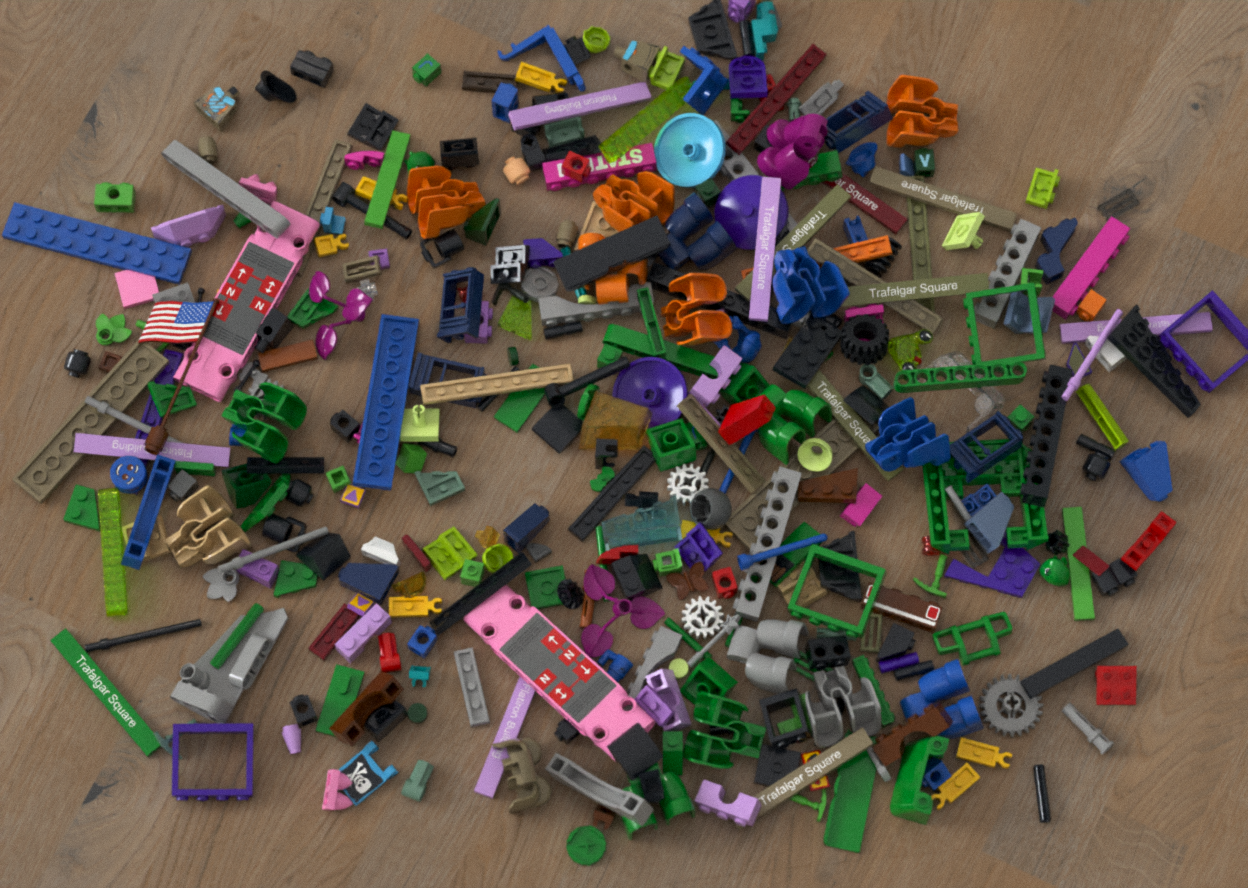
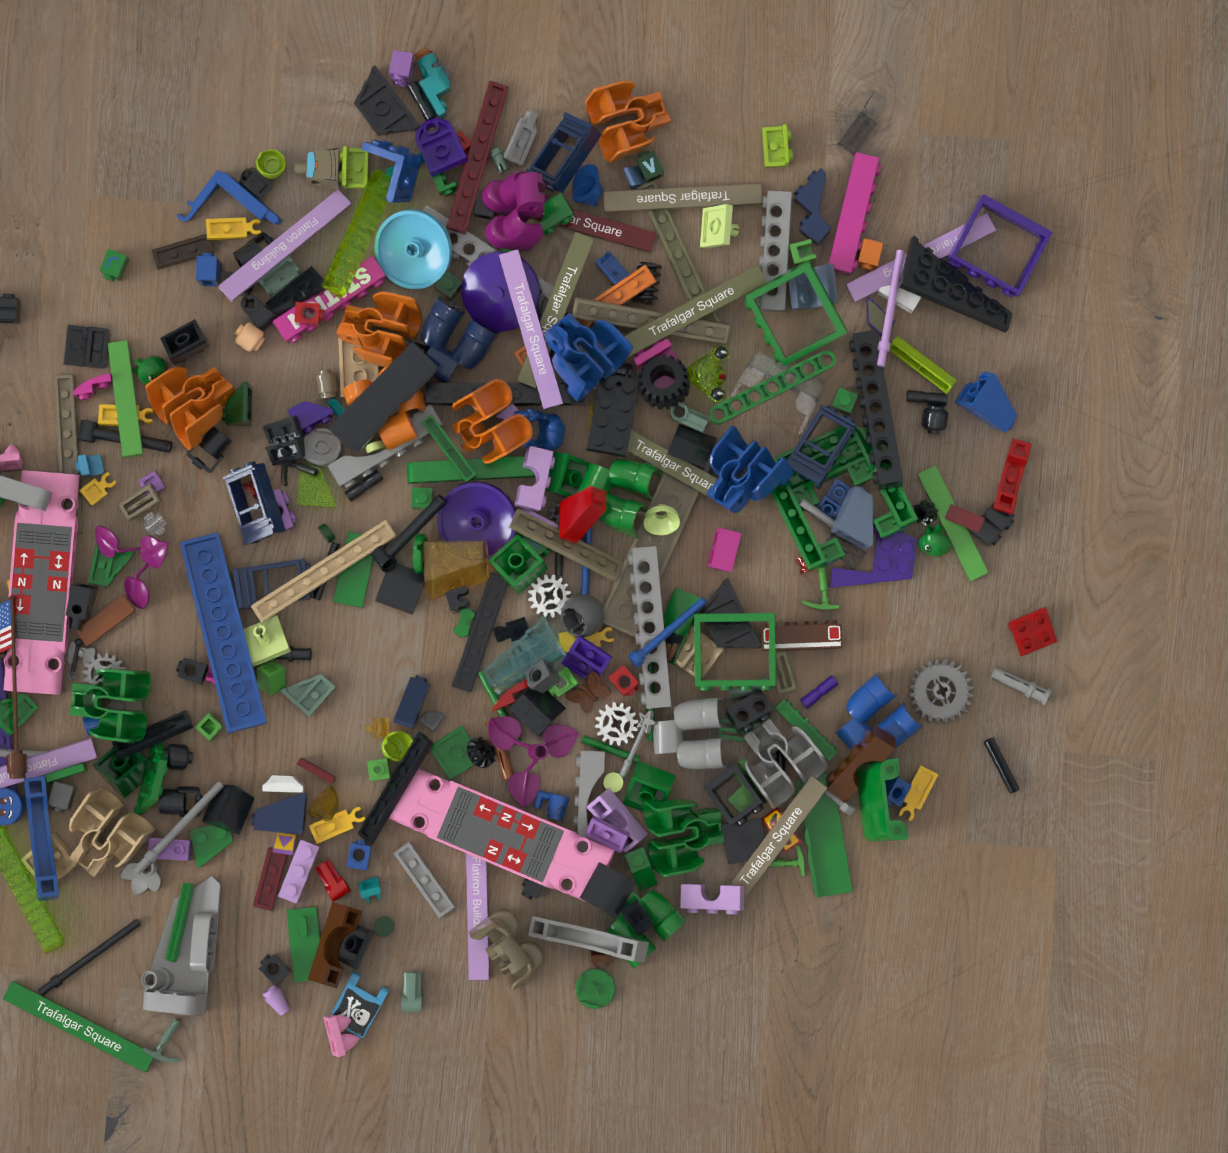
camera: 20 degrees left, 15 degrees up
dark purple window [172,723,254,801] -> none
tile [340,484,366,509] -> none
lime slope [422,526,478,580] -> none
reddish brown wing [798,468,858,504] -> none
black slope [876,623,916,663] -> none
black piece [893,660,934,681] -> none
green bar [933,612,1012,666] -> none
yellow plate [956,737,1012,769] -> none
black tile [1020,628,1129,699] -> none
none -> dark grey brick [524,659,561,693]

